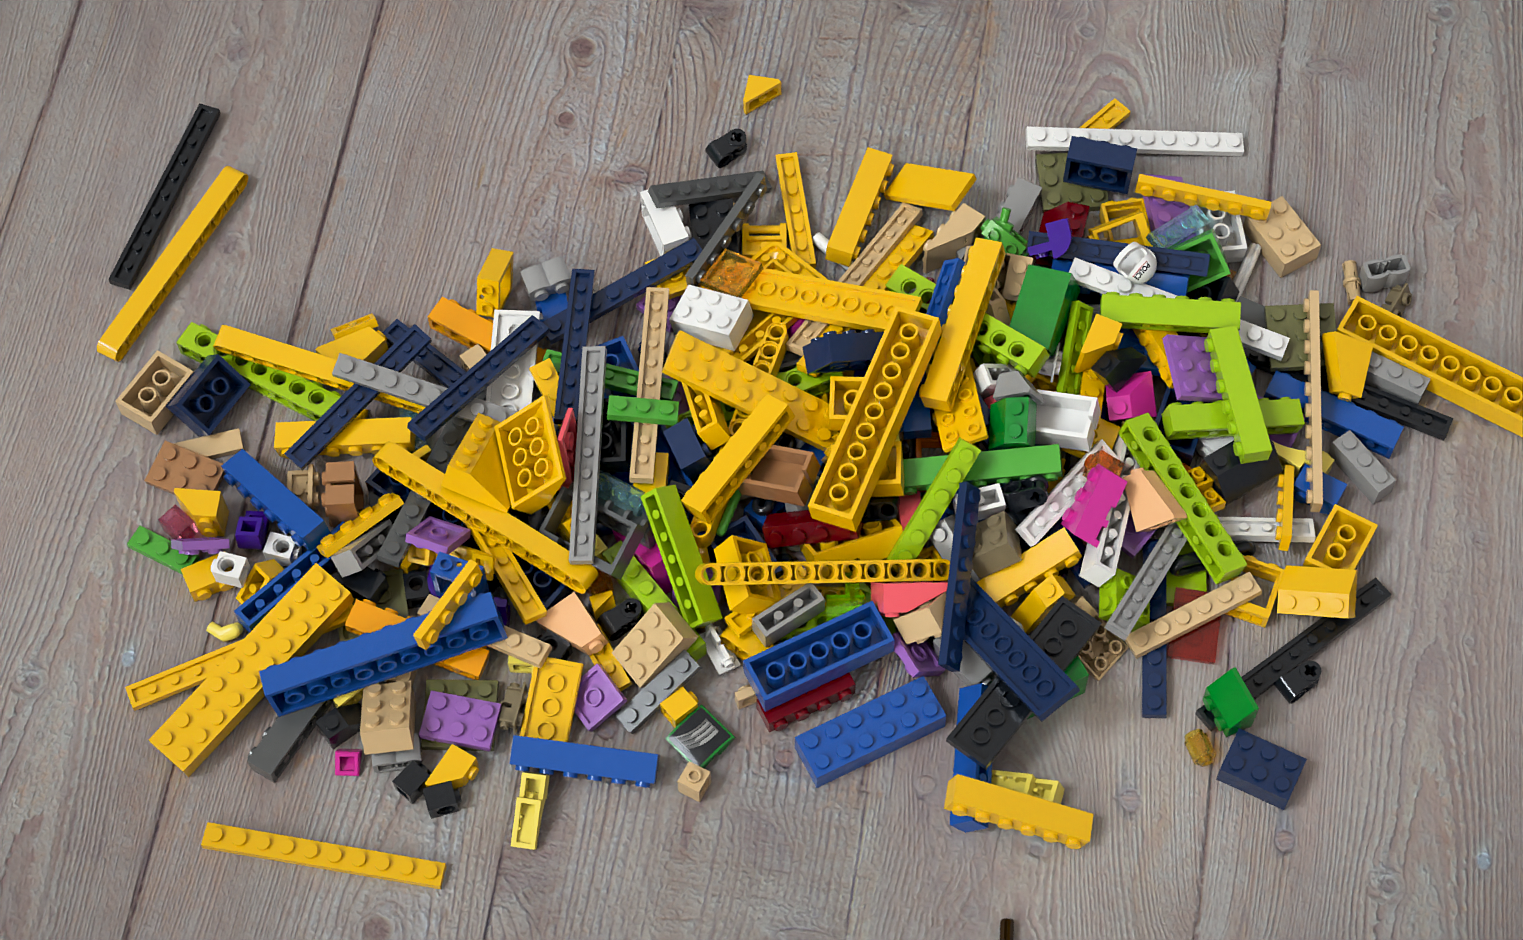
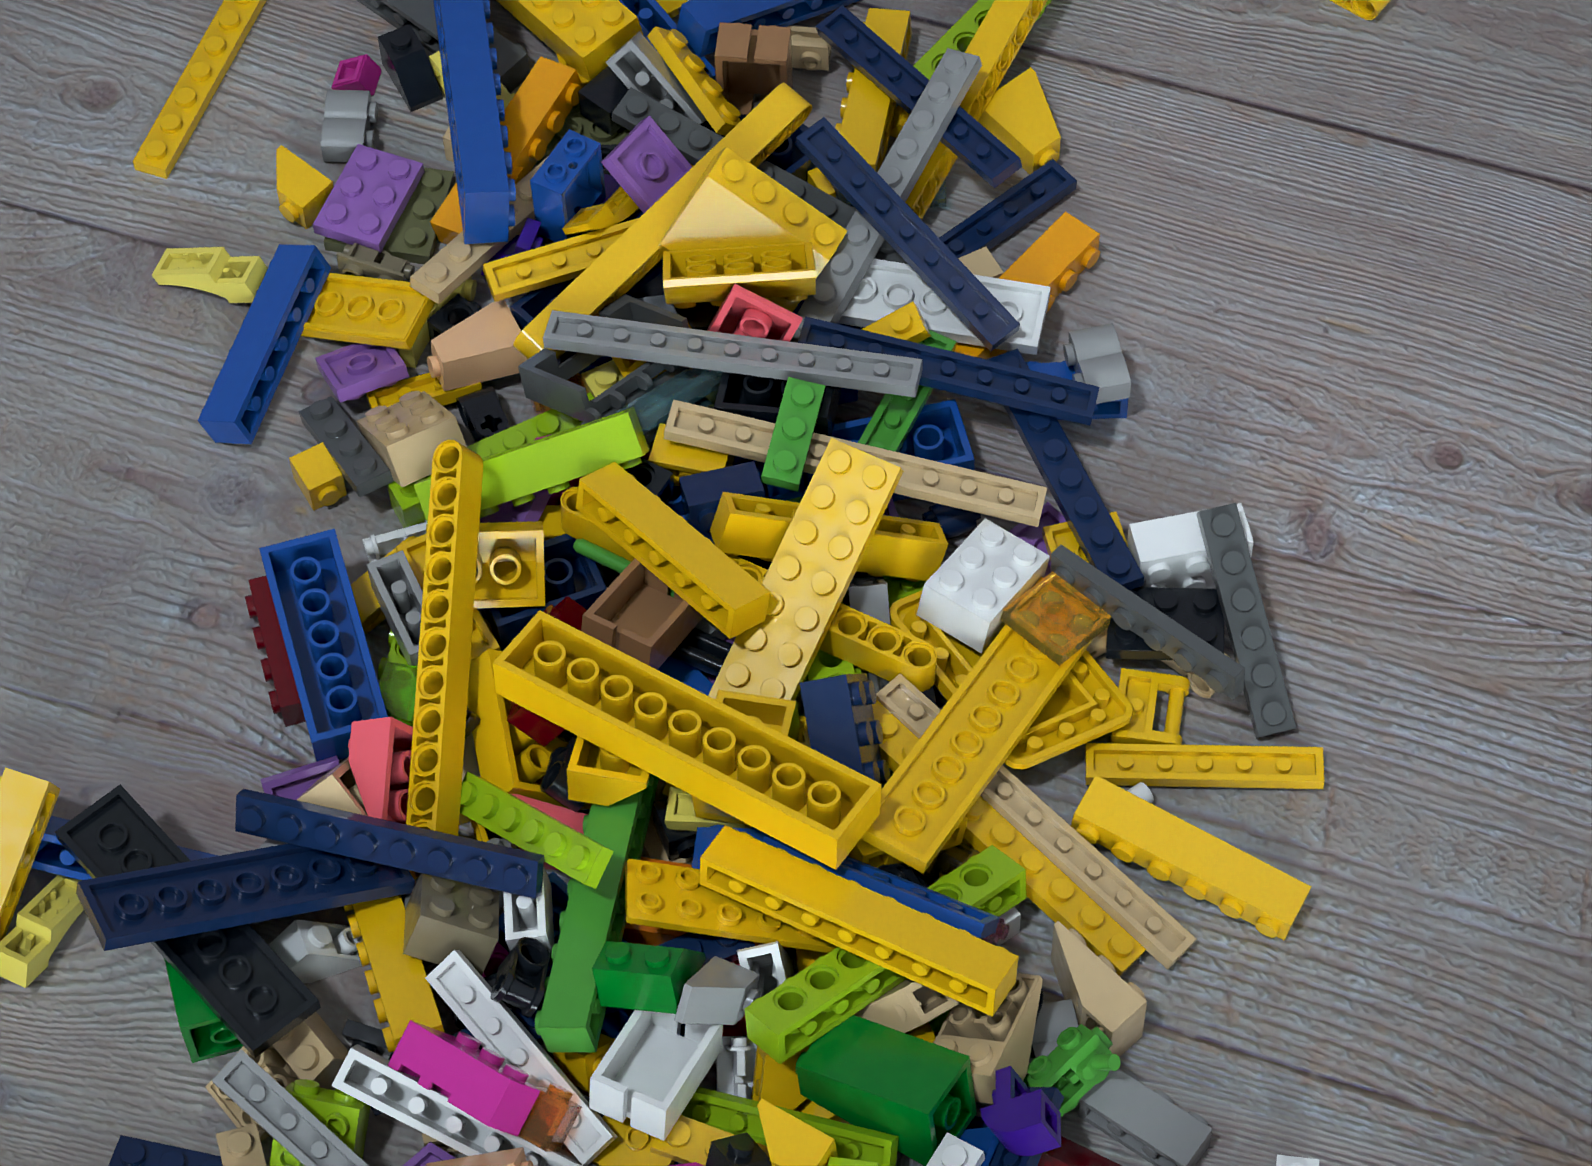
camera: 100 degrees right, 5 degrees down
yellow plate [330,313,378,340] -> none
tan brick [360,681,416,755] -> none
black brick [392,761,432,805] -> none
yellow plate [413,559,483,651] -> none
black brick [423,781,462,819] -> none
yellow window [476,248,514,318] -> none
yellow slope [589,590,616,622] -> none
slope [665,704,736,768] -> none
tan brick [677,761,711,802] -> none
black piece [705,129,747,168] -> none
yellow slope [743,75,781,115] -> none
blue brick [795,676,946,788] -> none
yellow tile [883,163,977,211] -> none
yellow slope [1011,574,1076,635] -> none
white hinge [1038,343,1063,383] -> none

